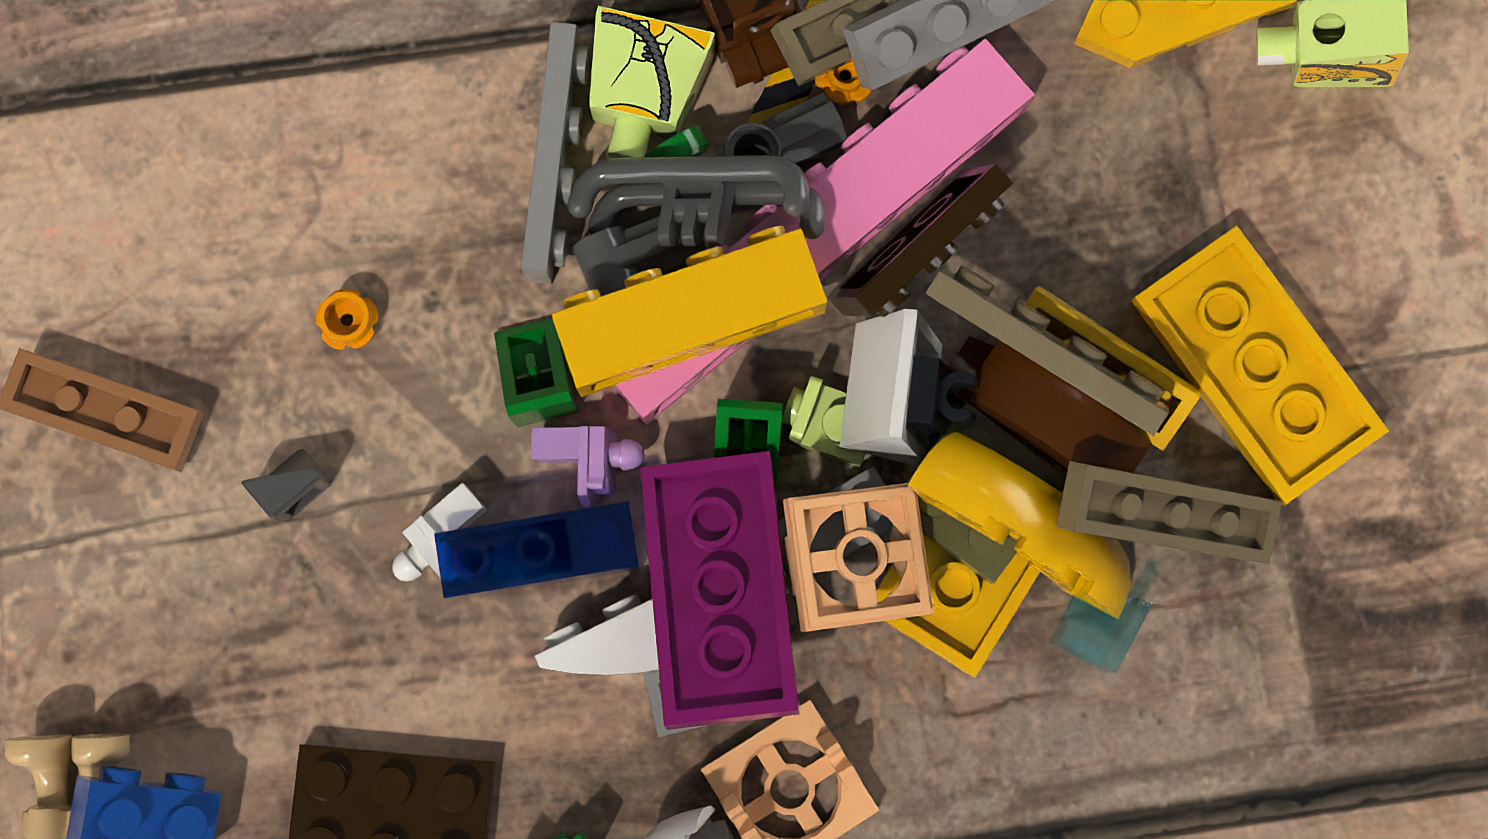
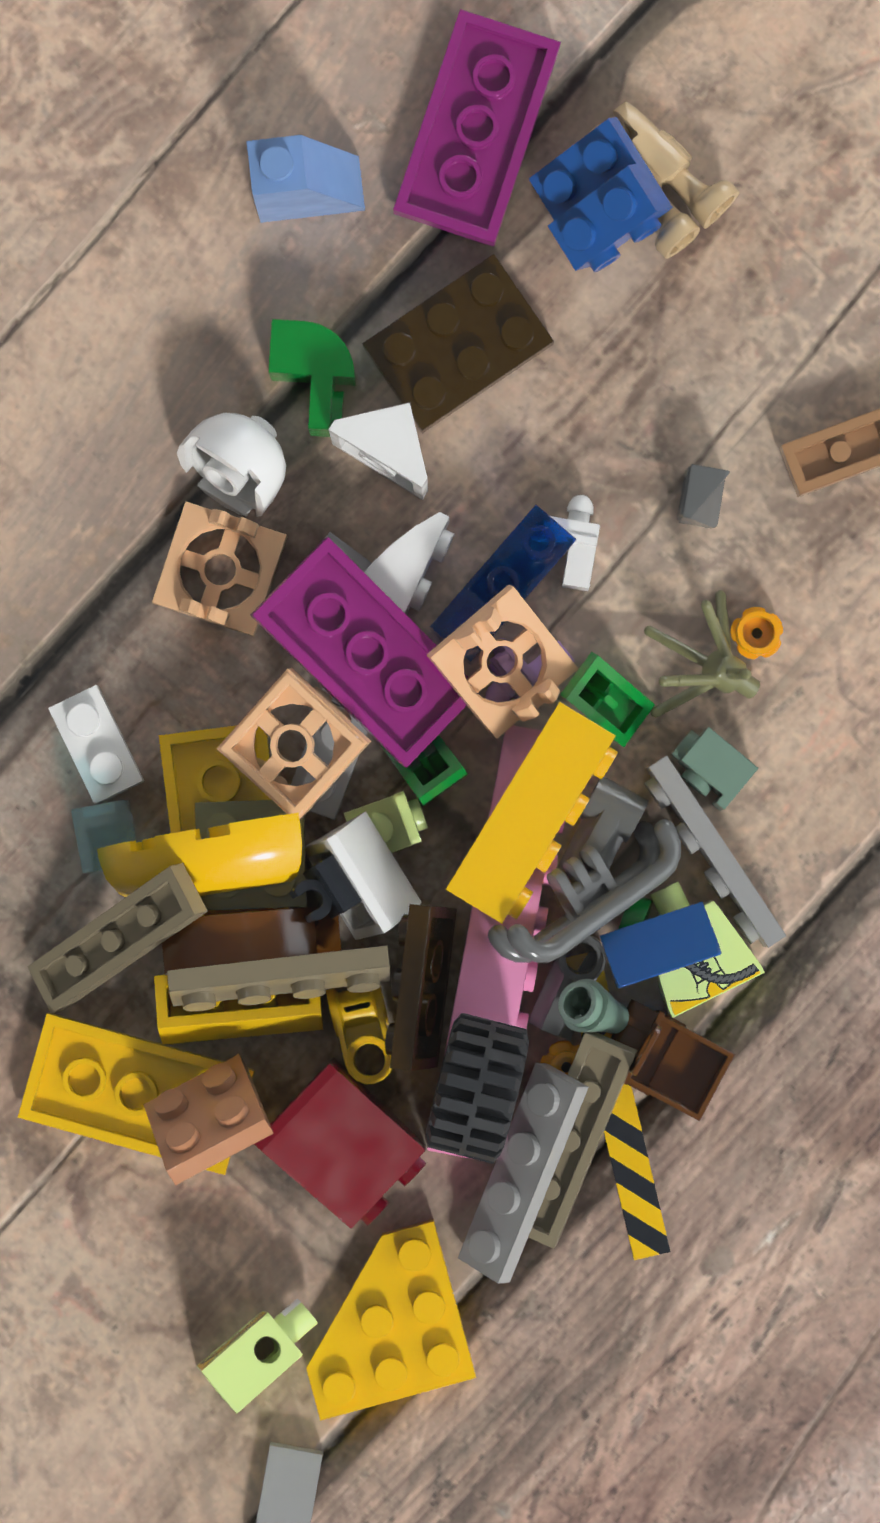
camera: 145 degrees right, 5 degrees up
none -> white plate [48,685,144,805]
none -> nougat plate [143,1054,273,1185]
none -> dark red slope [254,1057,426,1229]
none -> yellow piece [326,984,392,1084]
none -> white slope [329,403,428,500]
none -> black tyre [425,1013,529,1164]
none -> light nougat piece [427,585,578,739]
none -> sand green cone [558,979,629,1034]
none -> blue slope [599,902,722,988]
none -> olive plant [644,590,760,718]
none -> sand green brick [671,727,759,811]

